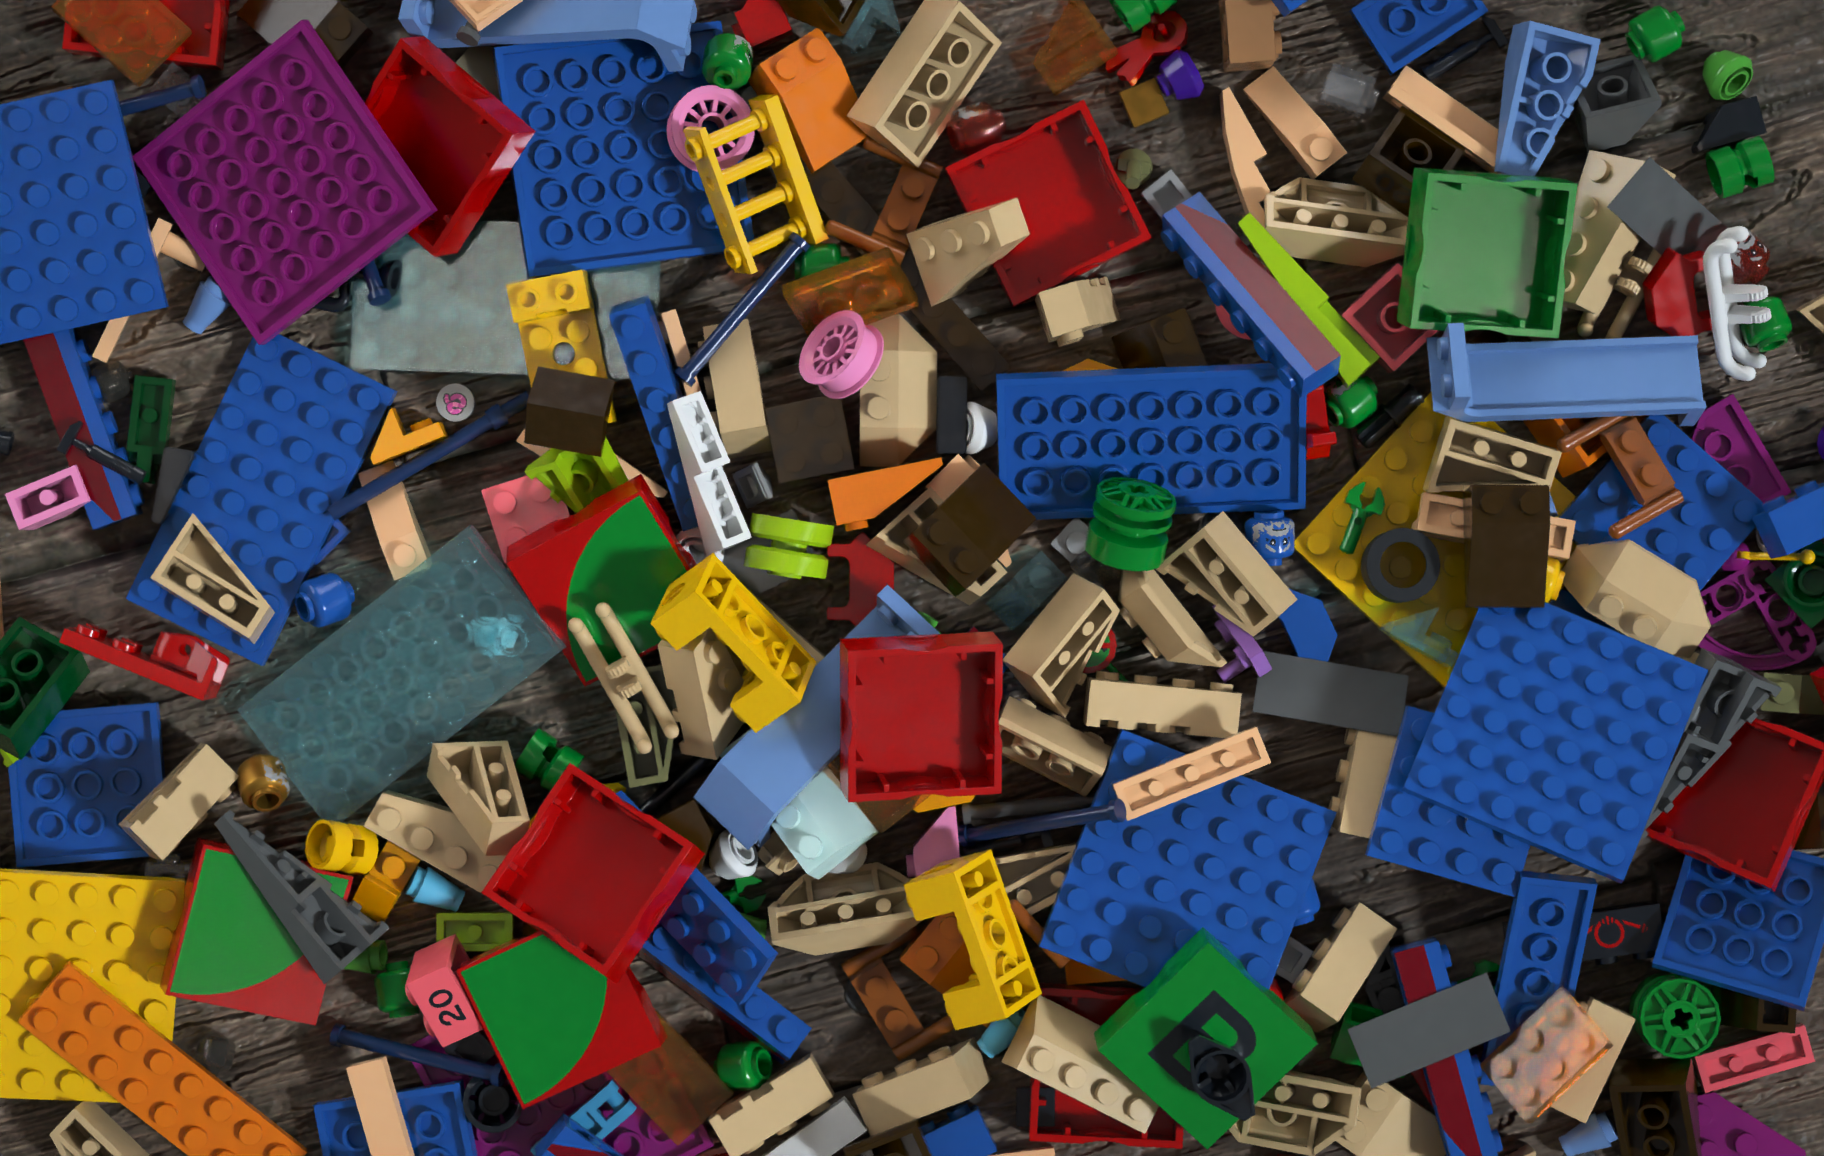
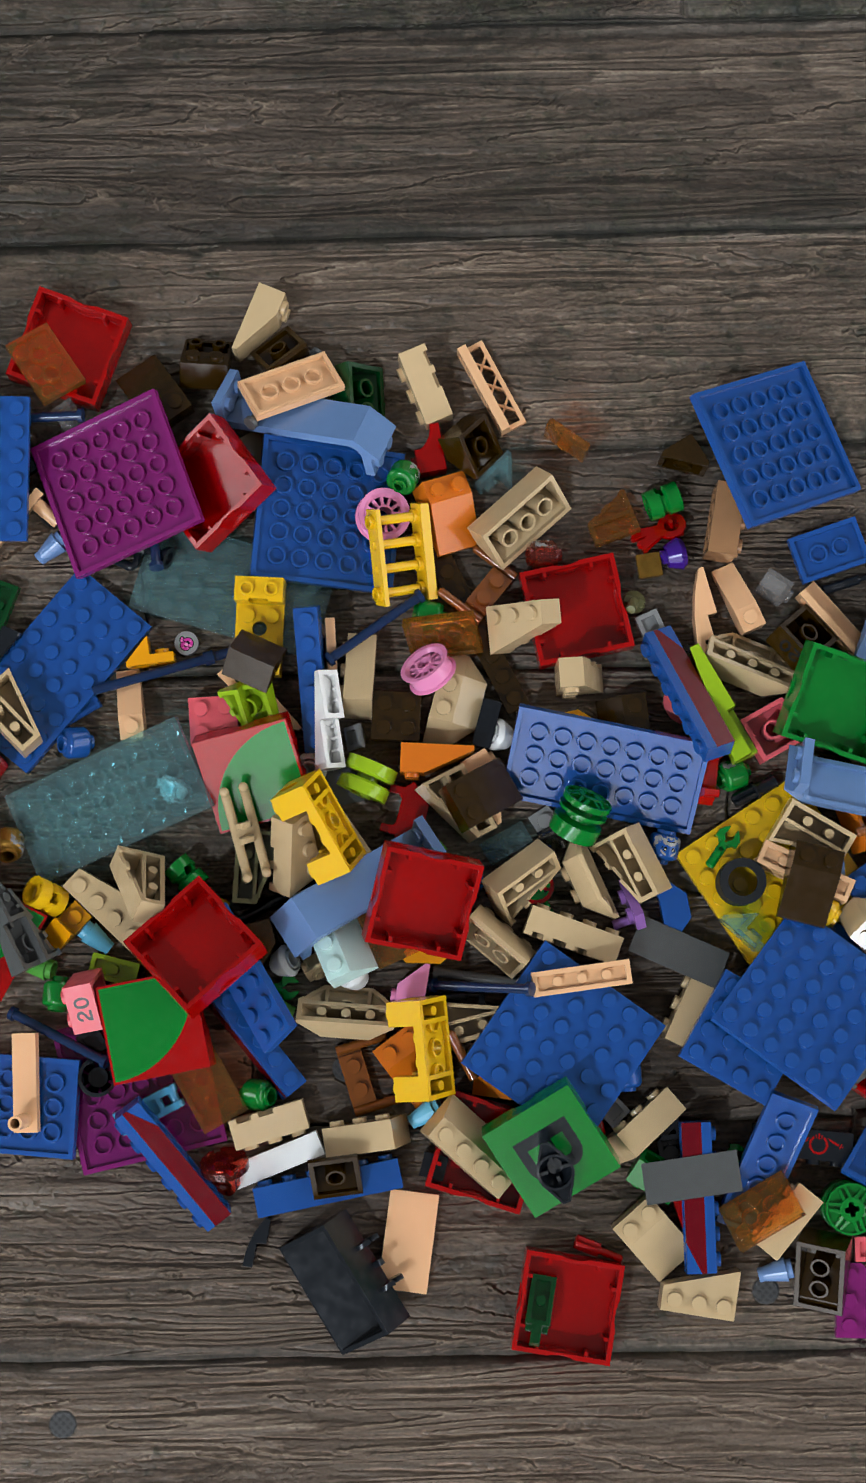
camera: 15 degrees right, 5 degrees down
tan wedge [1229,1071,1362,1156] -> none

